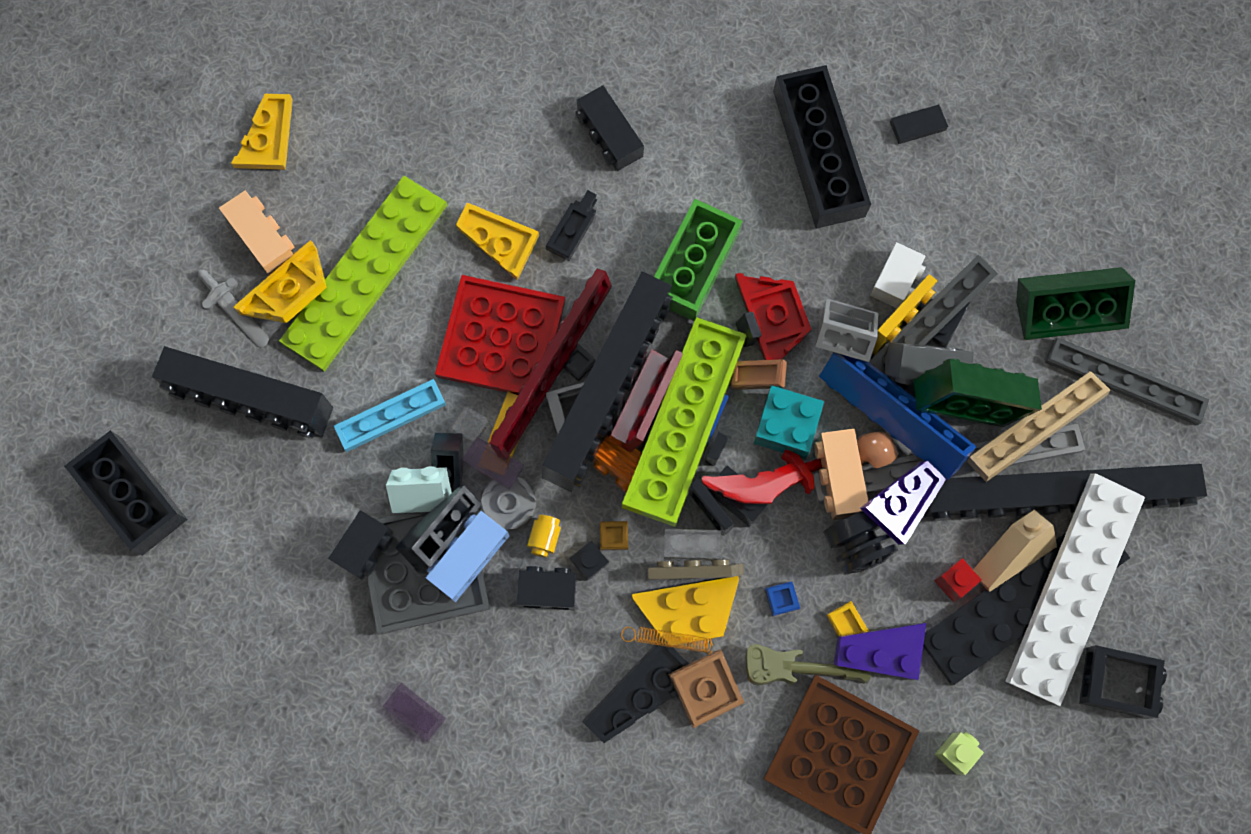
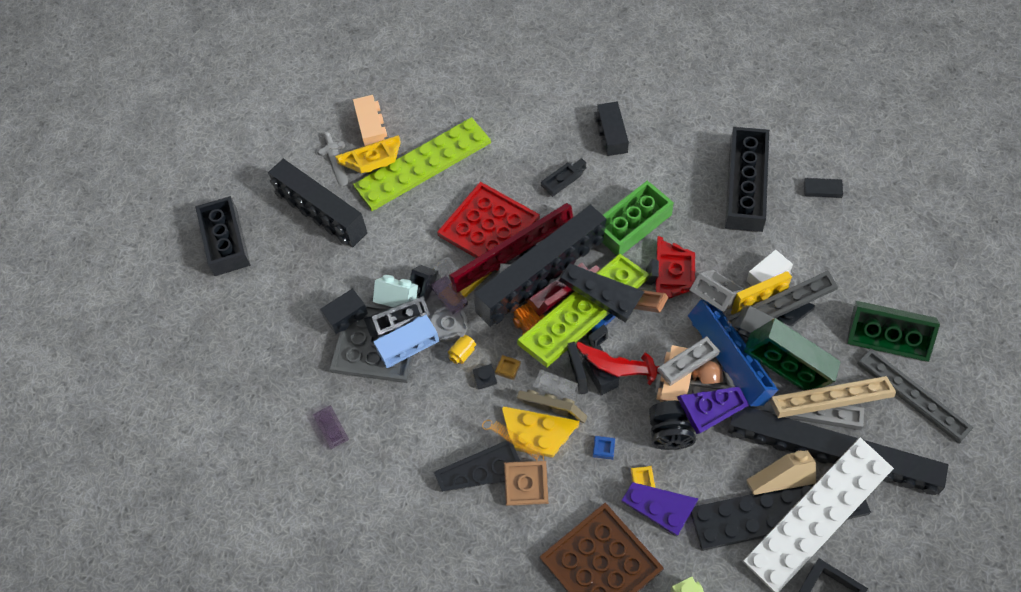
camera: 30 degrees right, 15 degrees down
yellow wing [231,94,293,170] -> none
medium azure plate [334,379,446,452] -> none
yellow wing [456,203,539,281] -> none
black brick [517,566,577,611] -> none
olive piece [745,644,871,686] -> none
teal brick [753,385,824,459] -> none
red brick [934,558,982,602] -> none
none -> black wing [559,264,645,323]
none -> light grey tile [657,336,720,386]

